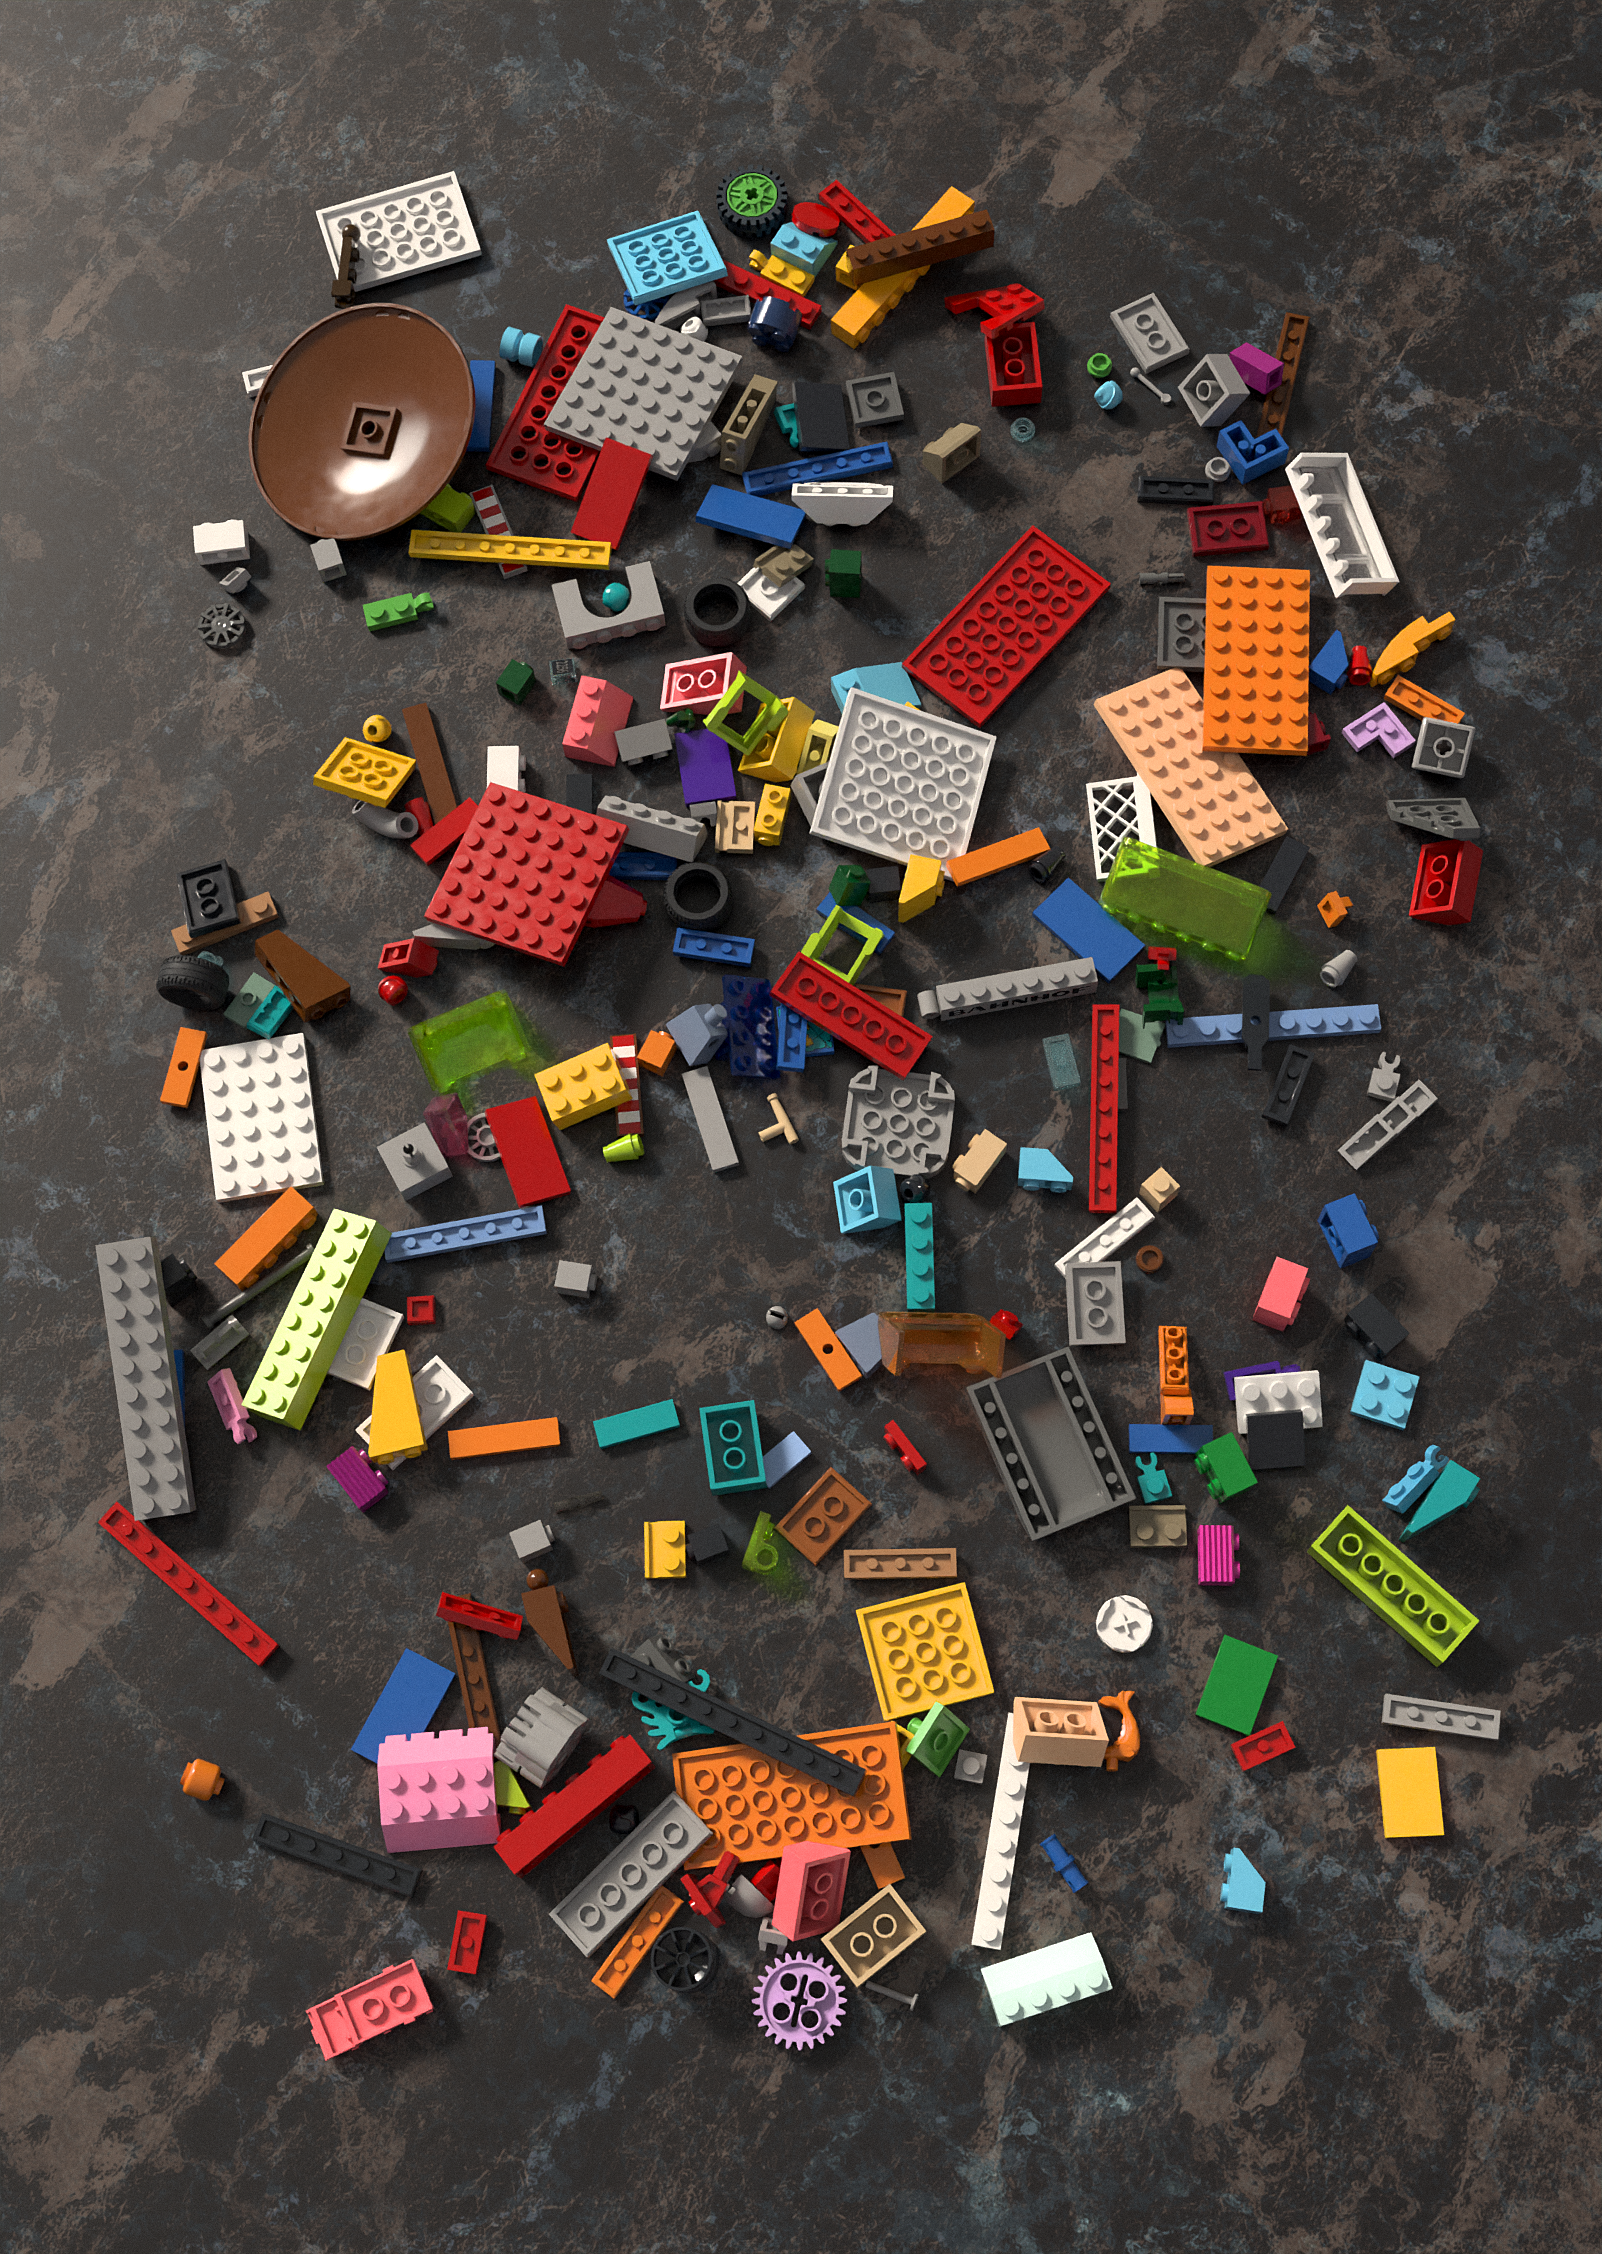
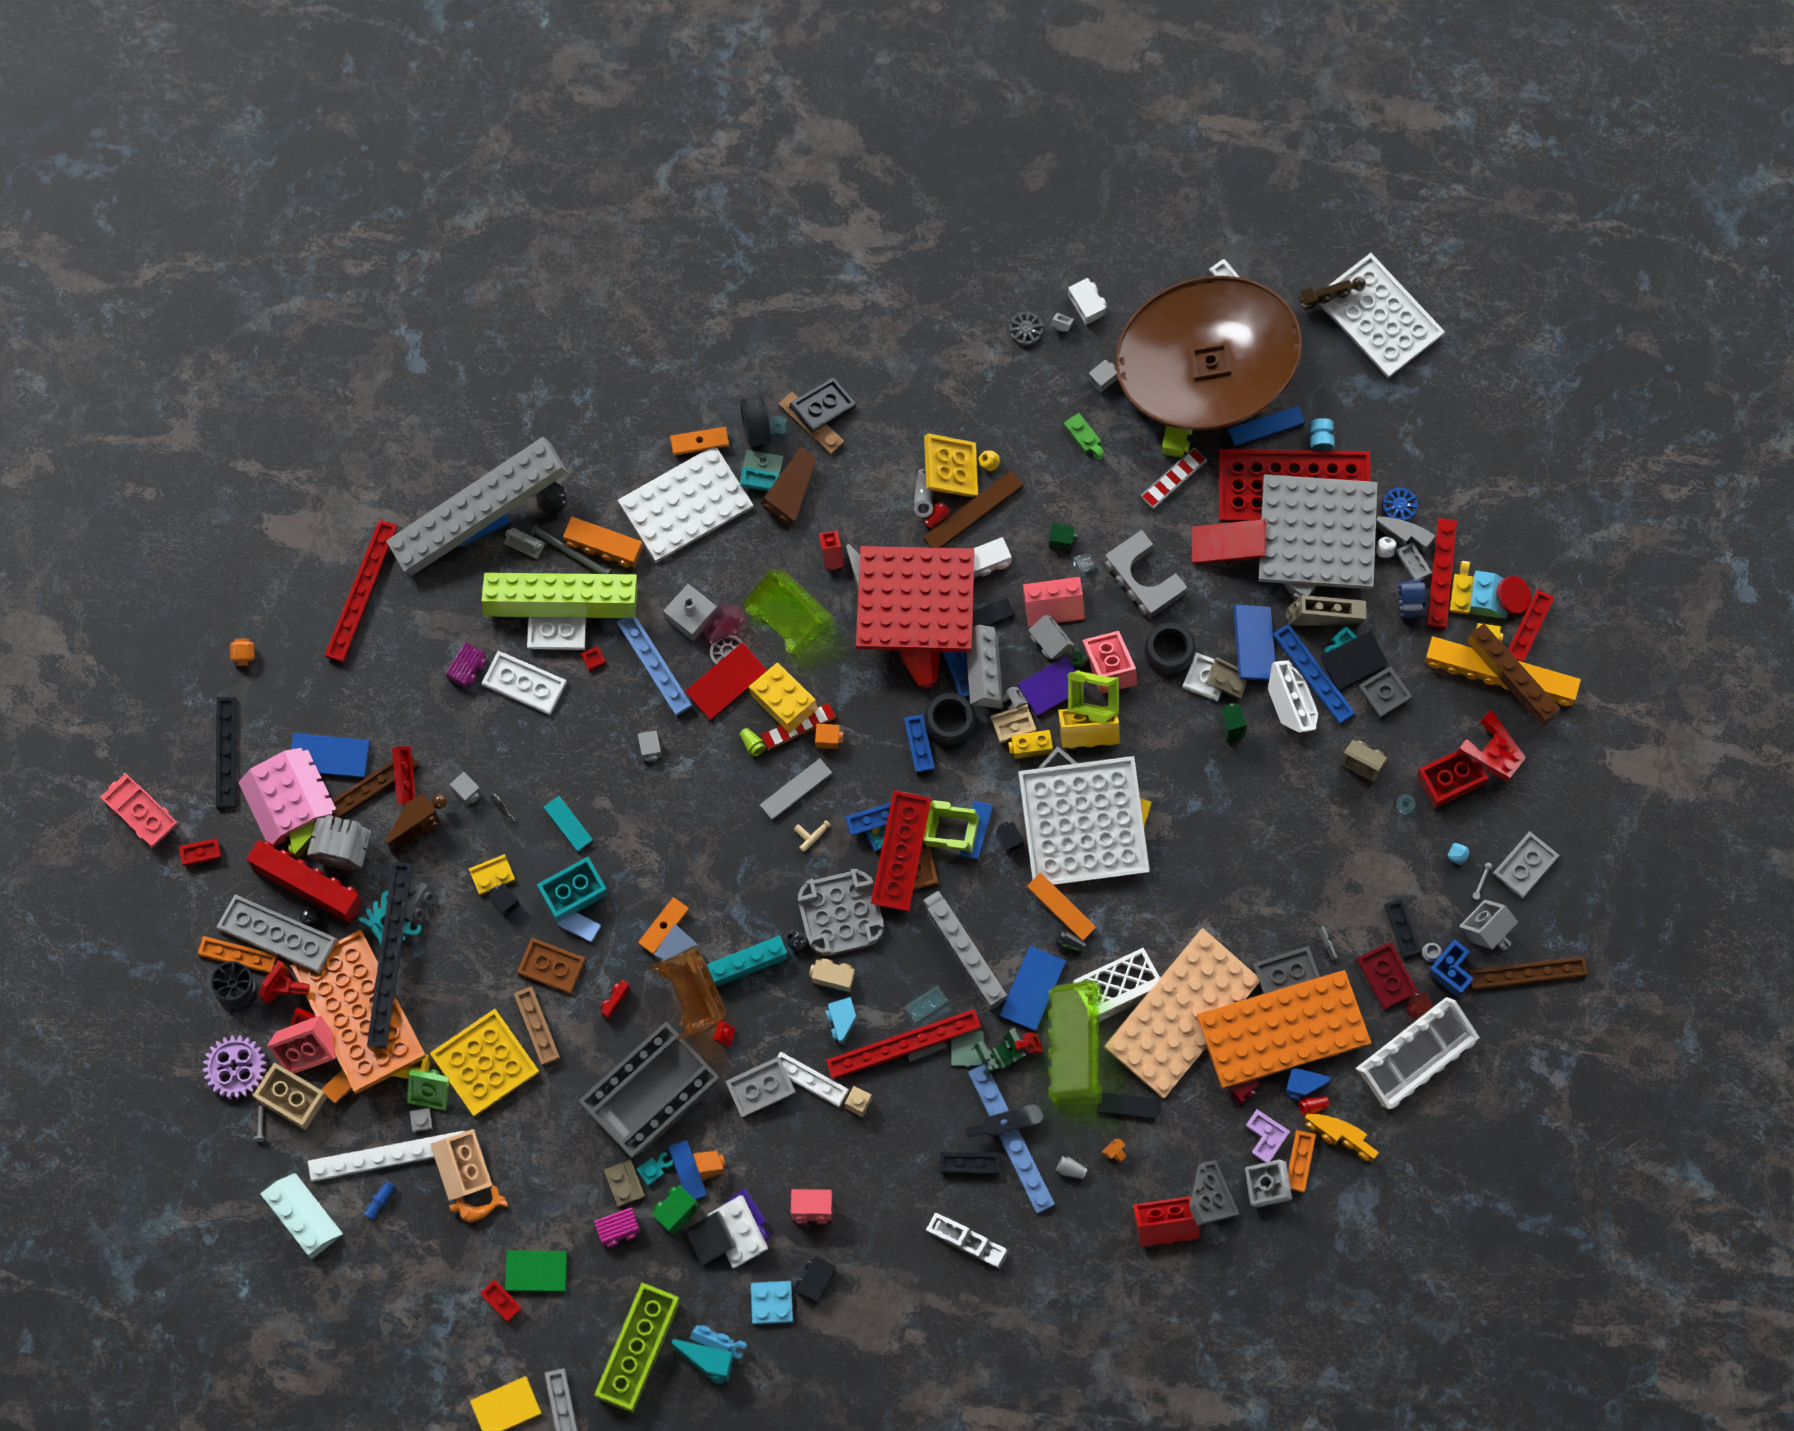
camera: 65 degrees right, 0 degrees up
bright pink plate [208,1368,257,1444] -> none
yellow slope [368,1350,428,1465] -> none
red piece [378,975,408,1006] -> none
yellow plate [409,530,612,570] -> none
red tile [410,797,478,866] -> none
orange tile [448,1417,561,1460] -> none
teal piece [602,583,630,611] -> none
medium azure tile [607,211,728,305] -> none
sand blue torso [666,1004,728,1066] -> none
clear blue bracket [716,974,780,1080] -> none
wheel [717,164,788,238] -> none
light grey brick [723,1874,775,1918] -> none
clear neon green plate [742,1511,779,1575] -> none
light grey tile [758,1916,789,1955] -> none
light grey hinge [766,1306,788,1329] -> none
light yellow slope [797,719,839,775] -> none
dark green brick [828,865,871,906] -> none
medium azure slope [831,662,922,714] -> none
medium azure slope [833,1165,901,1234] -> none
yellow slope [898,854,945,923] -> none
red plate [902,526,1111,728] -> none
bright green plate [1087,353,1112,378] -> none
white tile [1096,1595,1153,1653] -> none
reddish brown tile [1136,1245,1164,1274] -> none
orange tile [1158,1326,1189,1396] -> none
medium azure slope [1220,1848,1265,1914] -> none
magenta brick [1229,342,1284,394] -> none
blue brick [1317,1193,1379,1269] -> none
light grey plate [1367,1052,1400,1102] -> none

